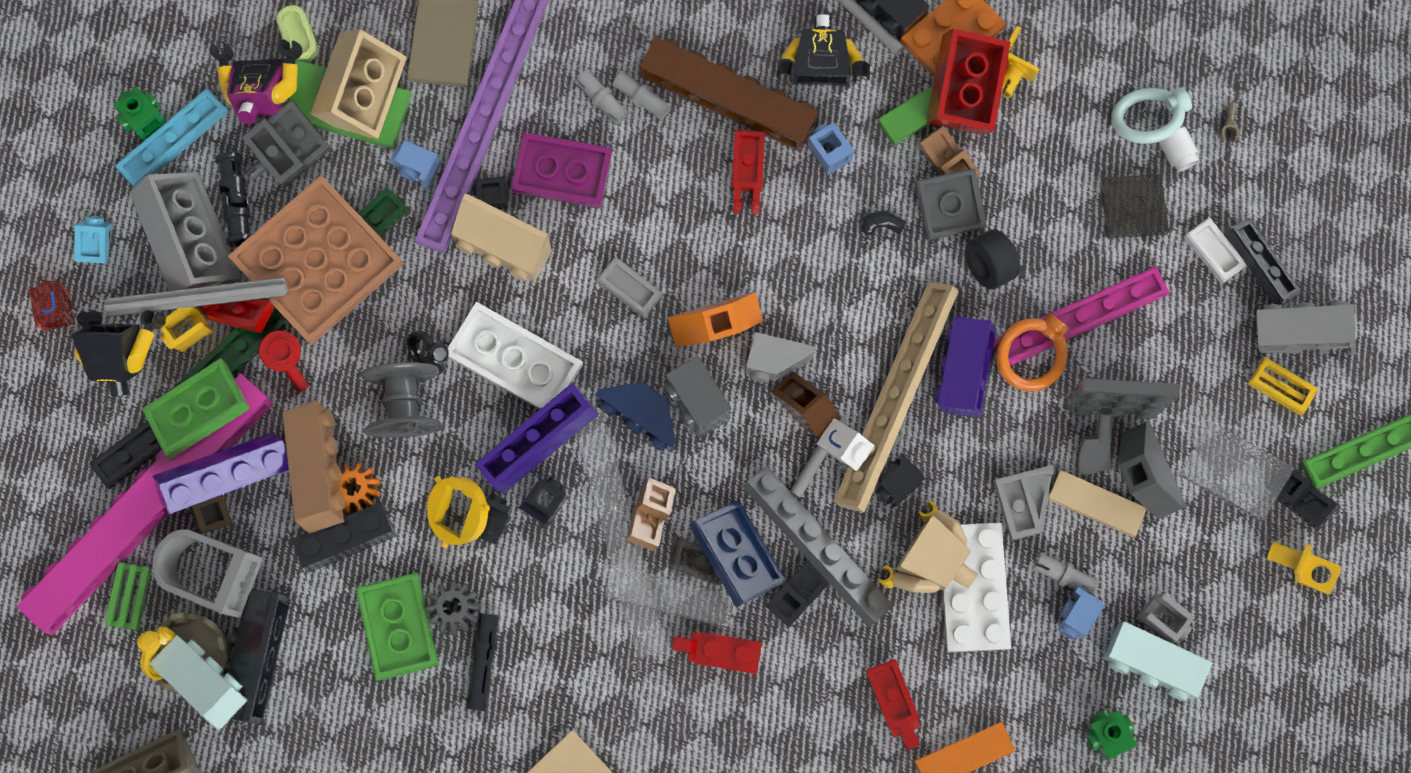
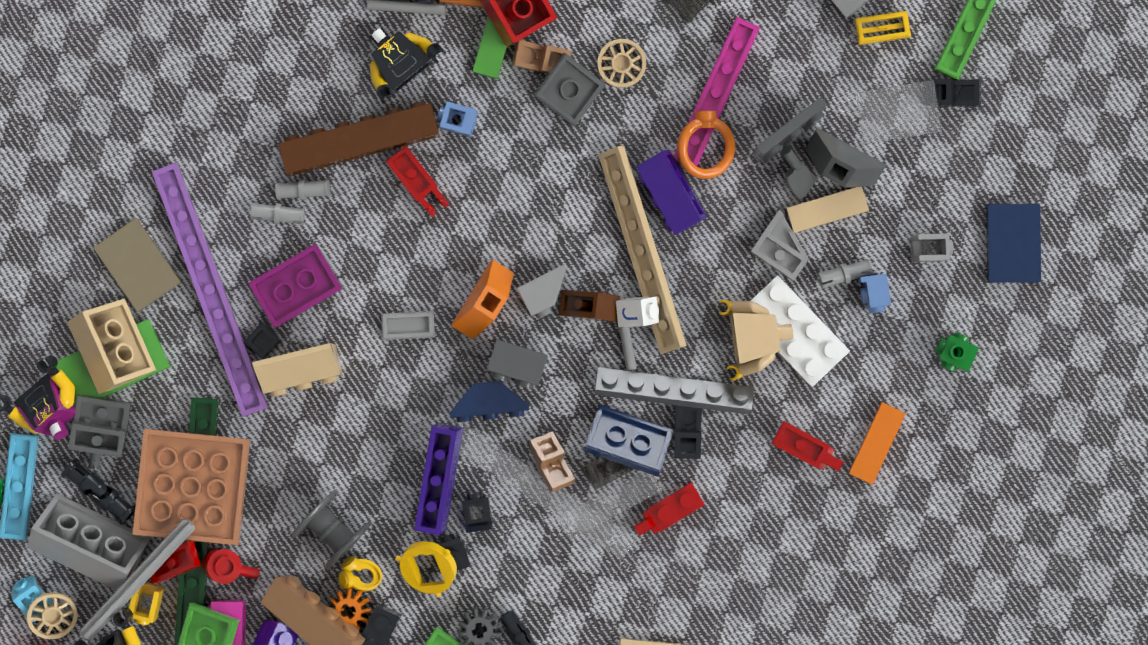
camera: 35 degrees left, 10 degrees up
yellowish green tile [276,5,318,63] -> none
medium blue brick [390,140,441,190] -> none
black piece [407,330,449,375] -> none
white plate [448,302,583,410] -> none
black arm [860,210,907,235] -> none
black window [875,452,925,507] -> none
black tyre [965,229,1021,289] -> none
light aqua brick [1103,622,1213,702] -> none
yellow bracket [1267,541,1341,595] -> none
none -> tan wheel [27,591,78,639]
none -> yellow piece [339,556,382,592]
none -> tan wheel [597,39,646,88]
none -> dark blue tile [986,204,1041,283]

